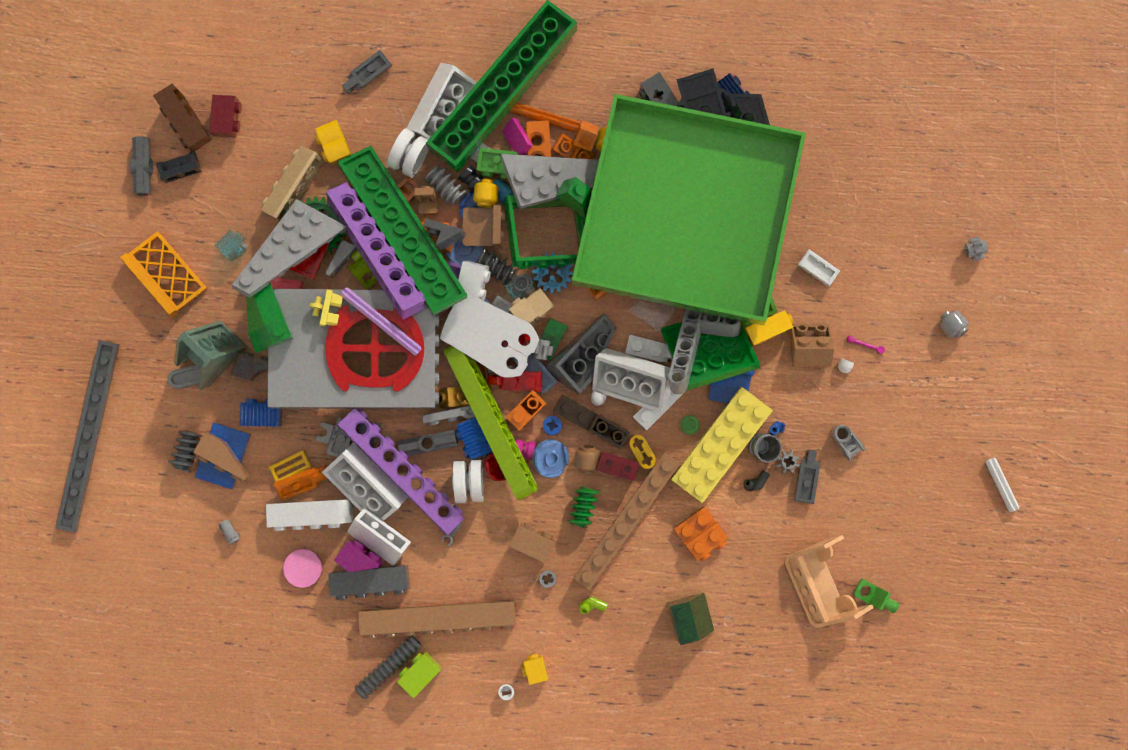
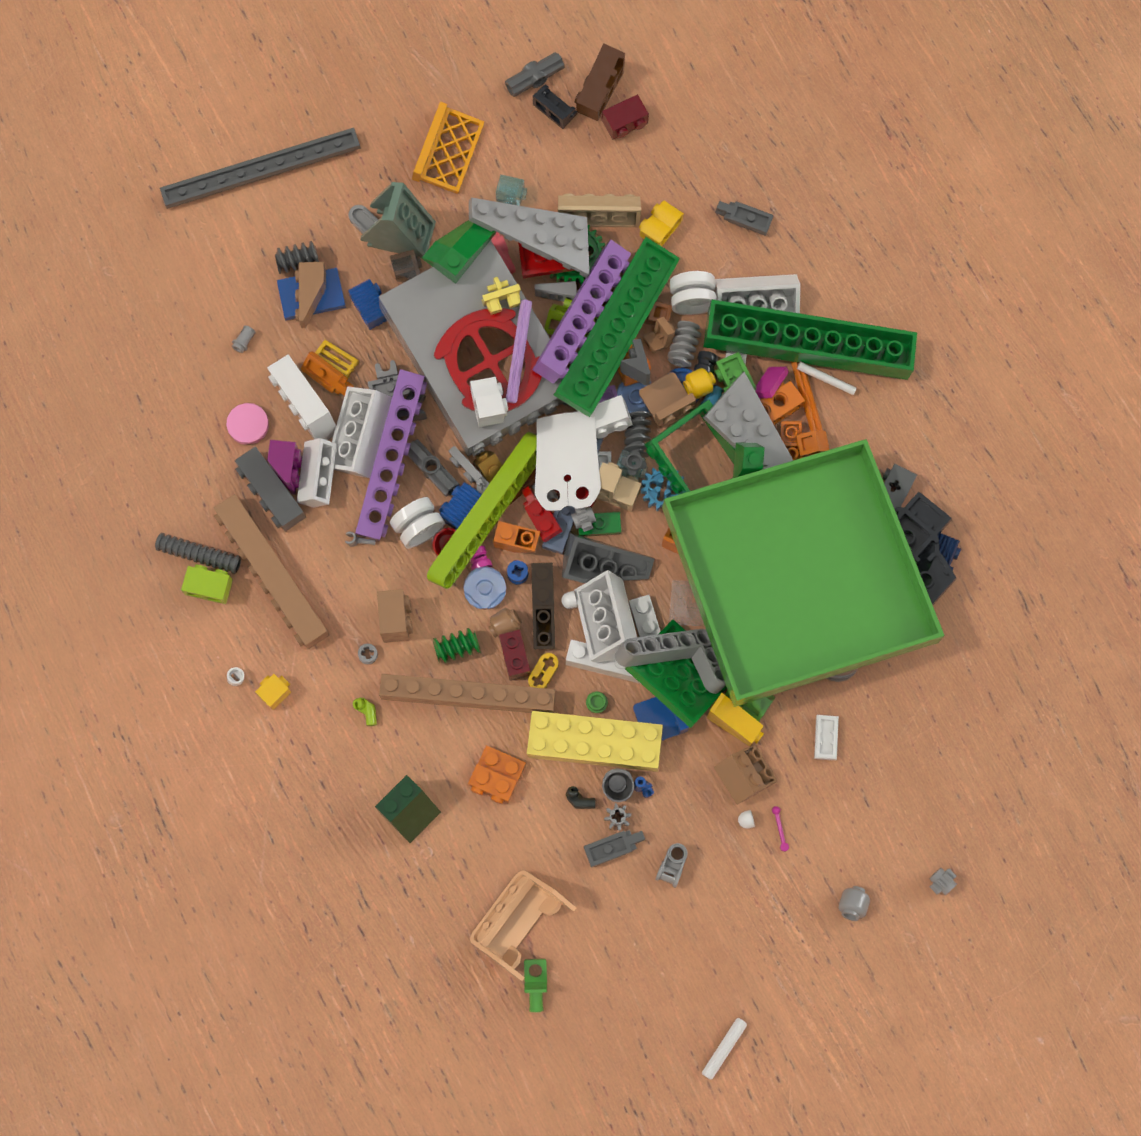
camera: 55 degrees right, 10 degrees down
none -> white brick [470,377,508,427]
none -> white bar [797,362,856,395]

